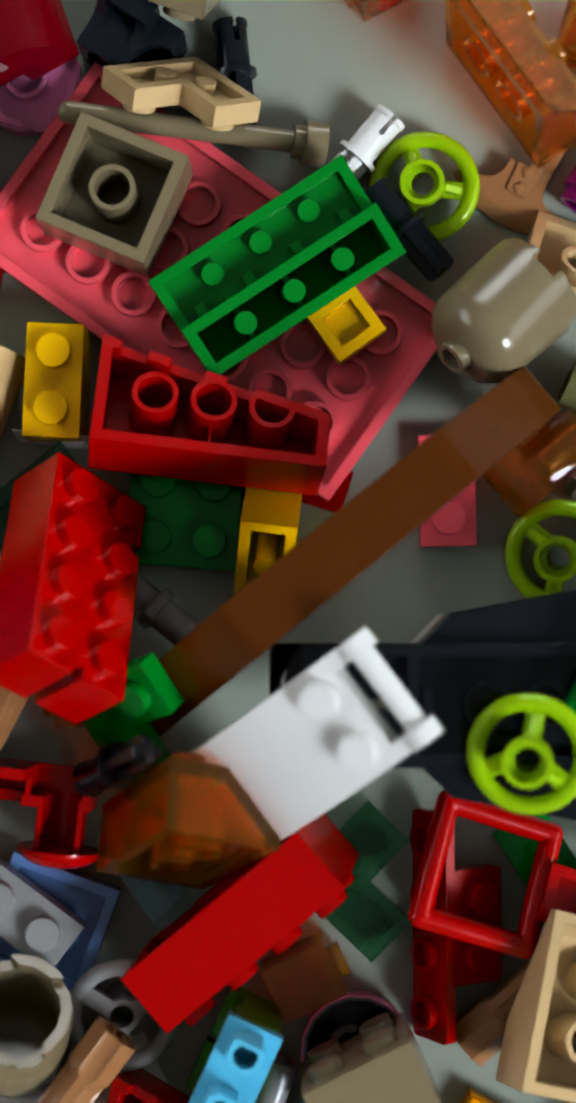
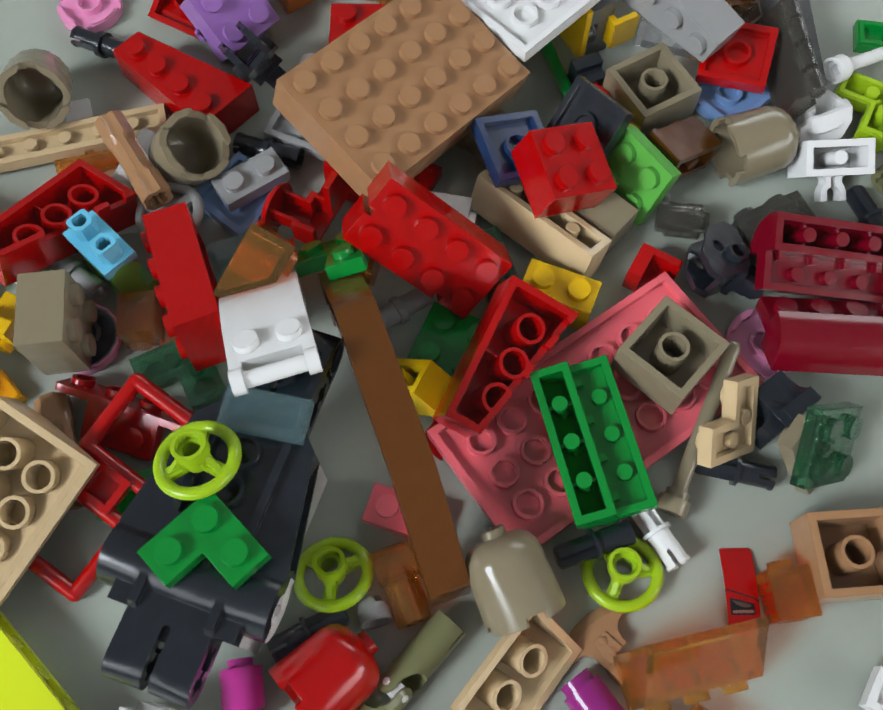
camera: 105 degrees right, 20 degrees down
black axle [72,734,162,798] -> none
yellow plate [306,286,386,366] -> none
none -> clear light blue tile [216,383,314,446]
none -> red sticker [719,548,761,627]

